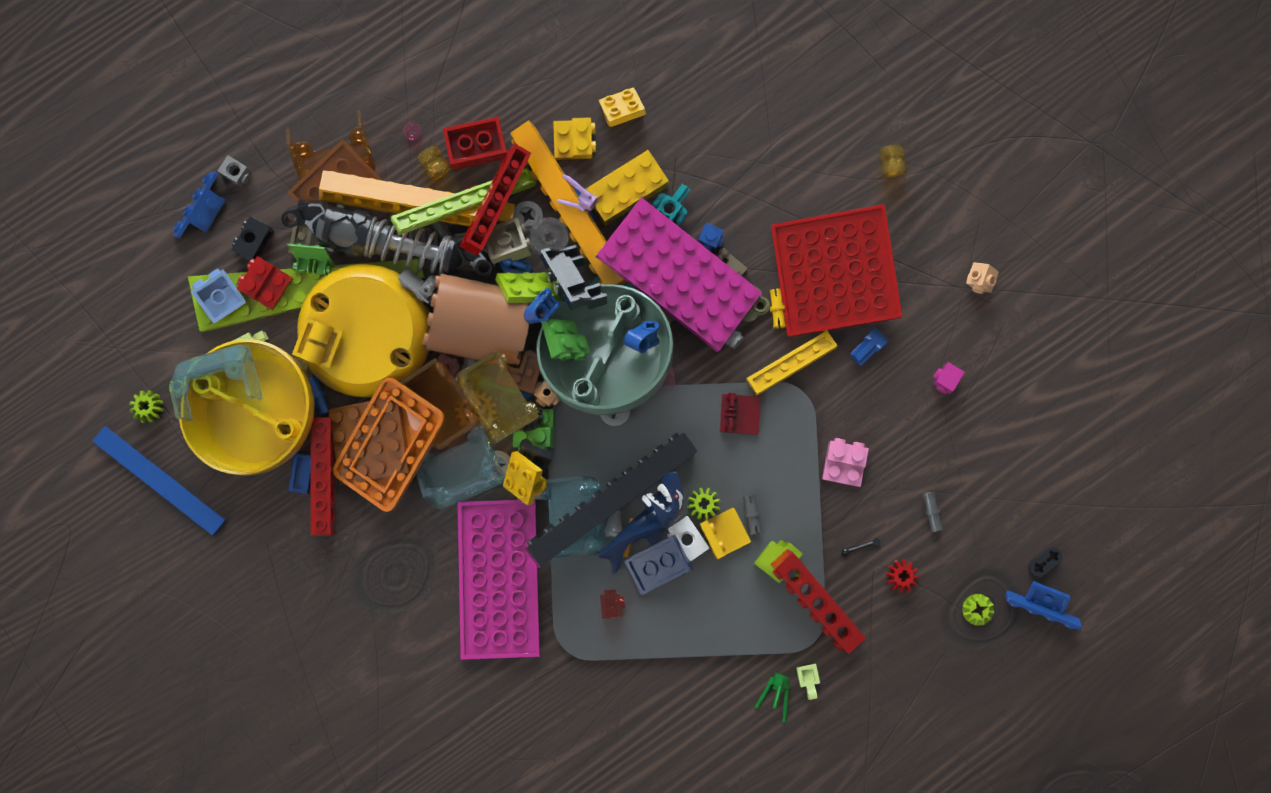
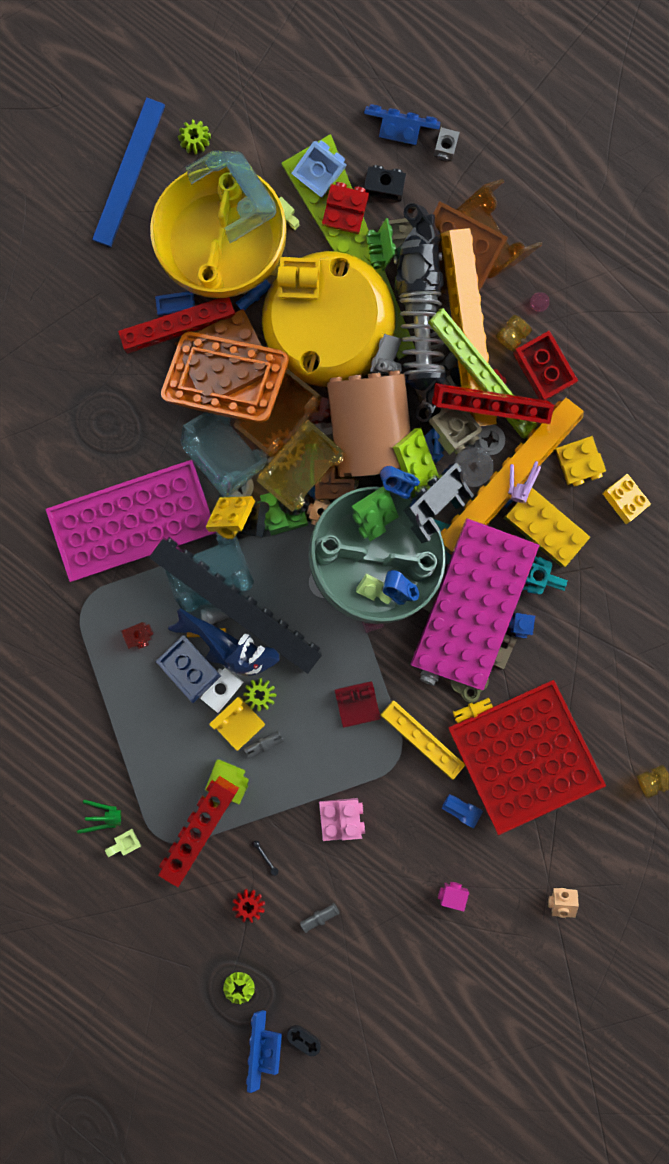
camera: 75 degrees right, 5 degrees up
none -> yellowish green plate [356,574,392,604]

